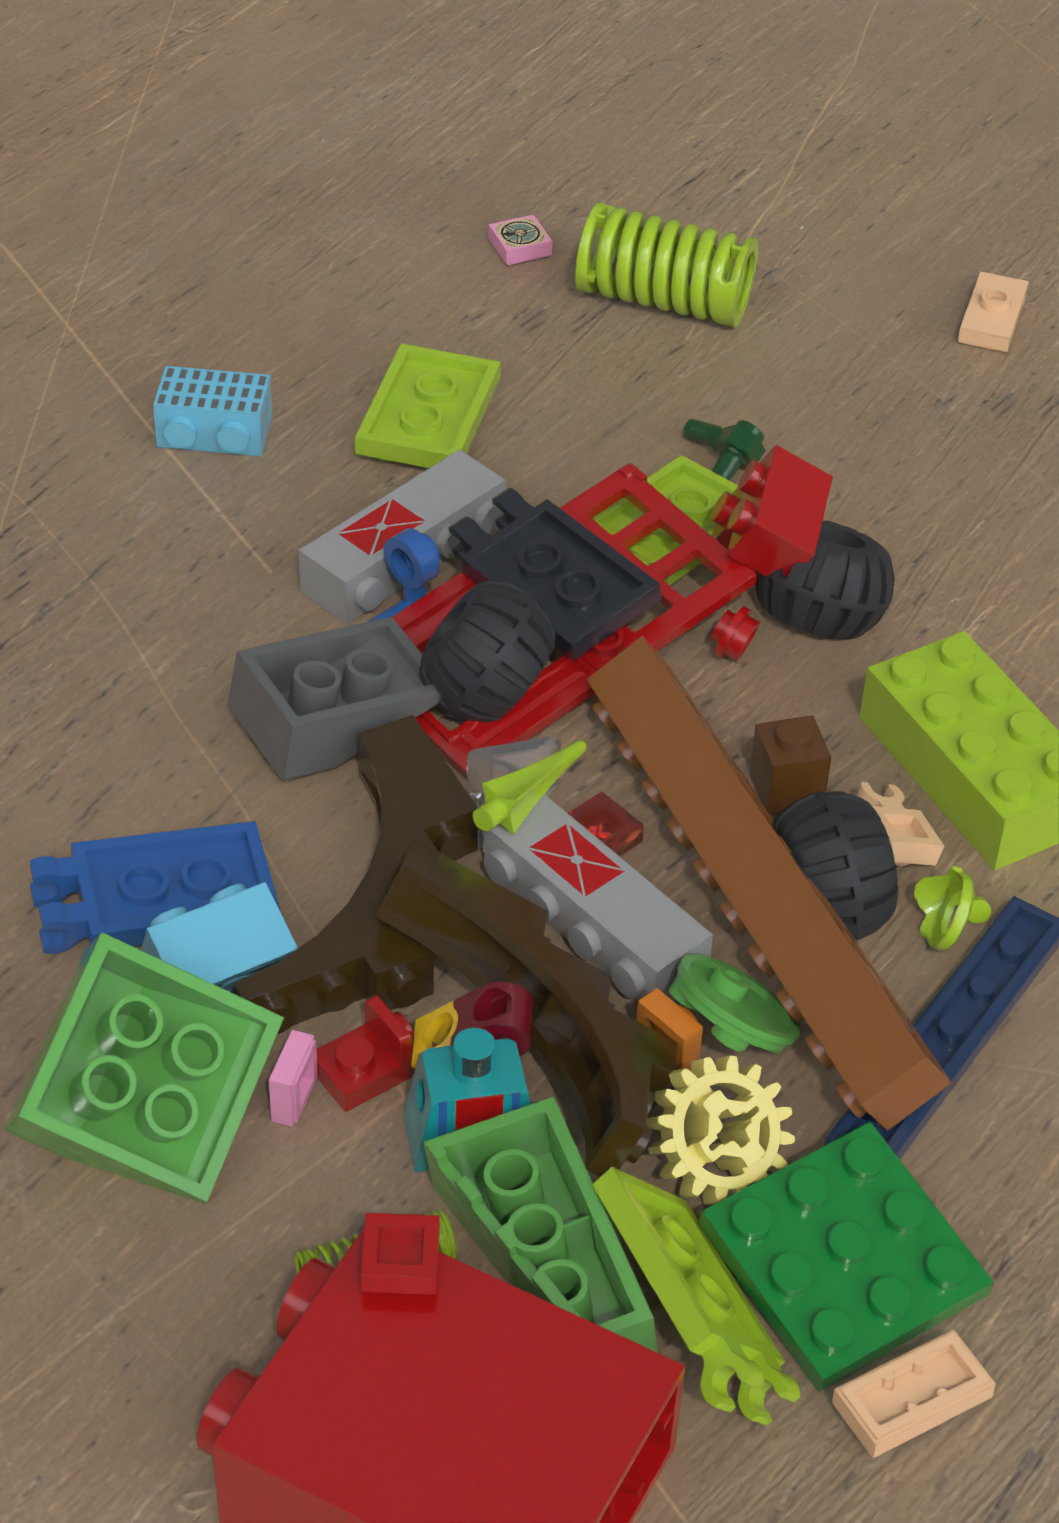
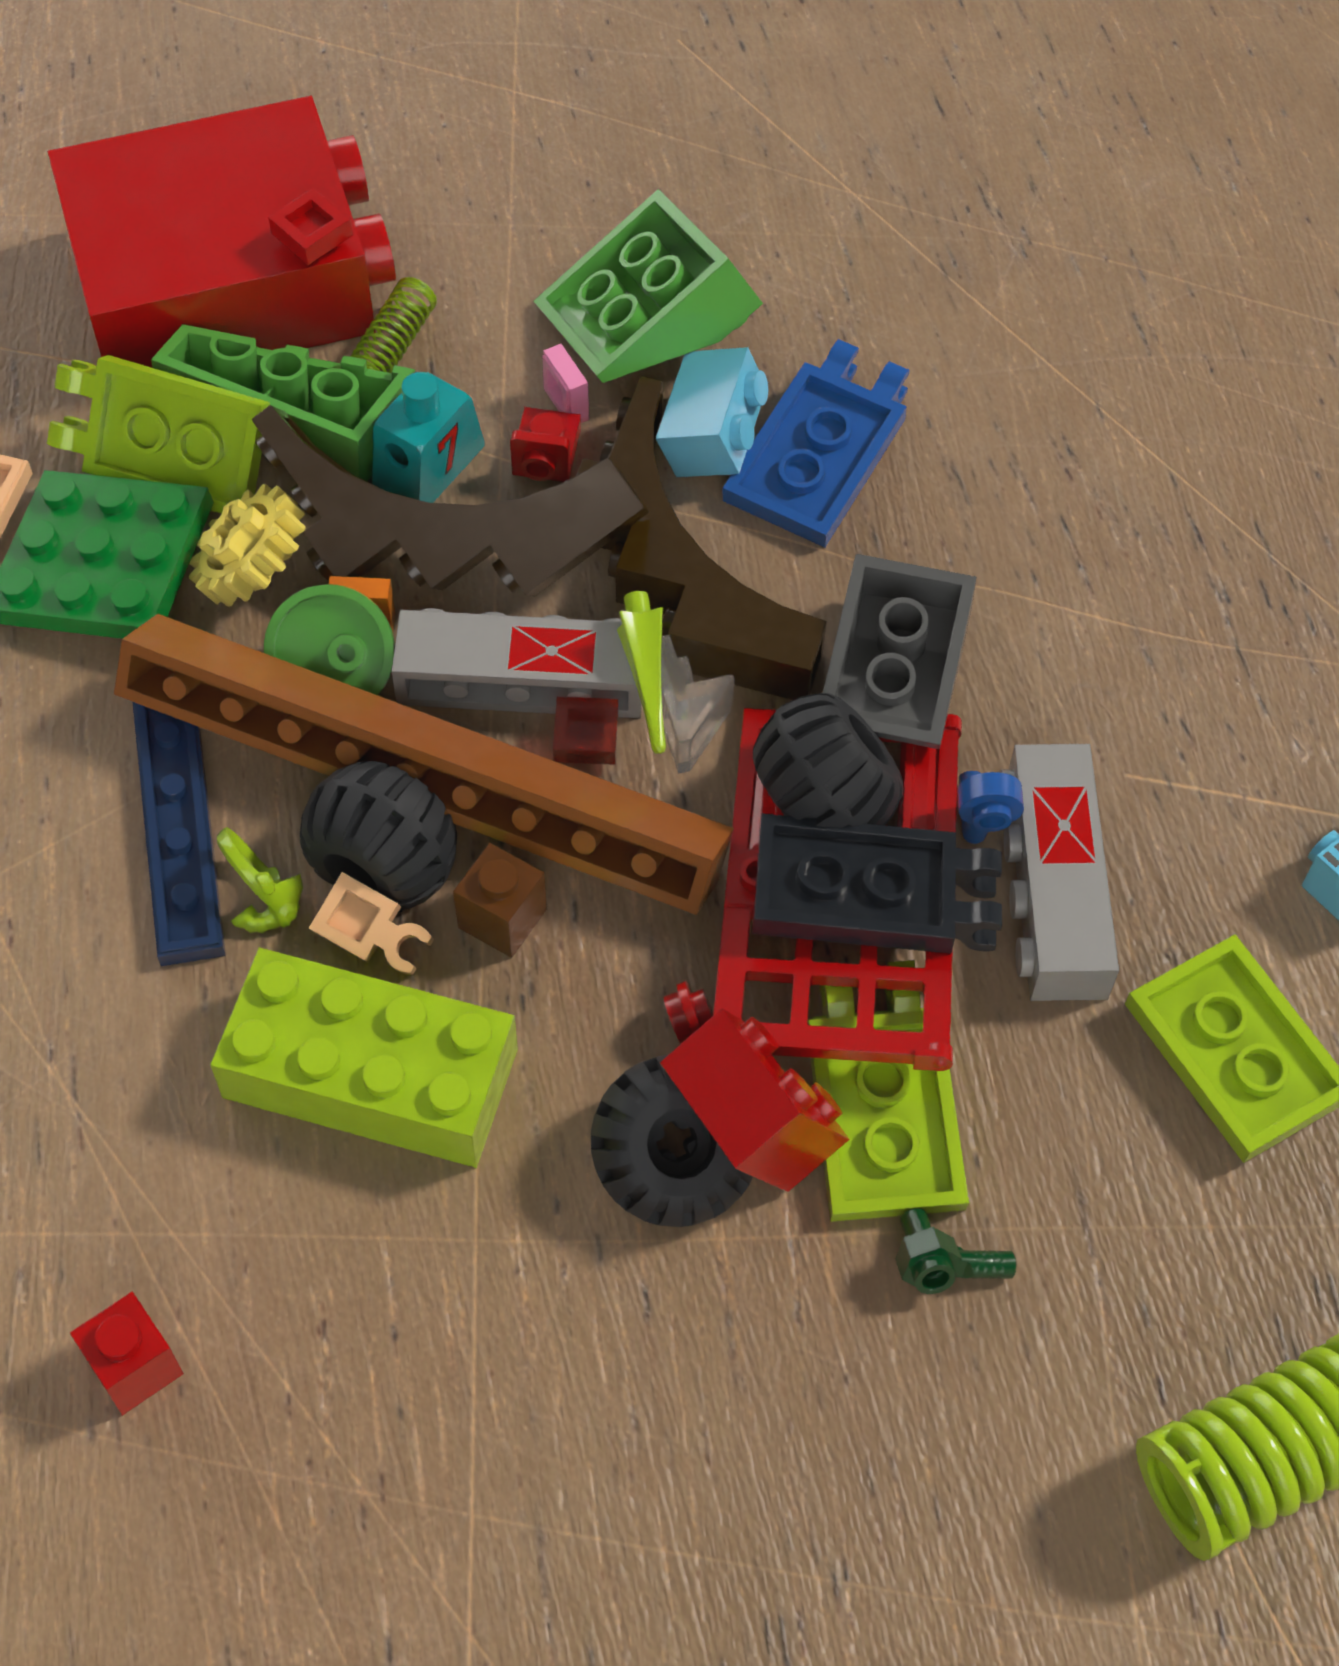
camera: 135 degrees right, 15 degrees up
dark red leg [411,981,533,1069] -> none

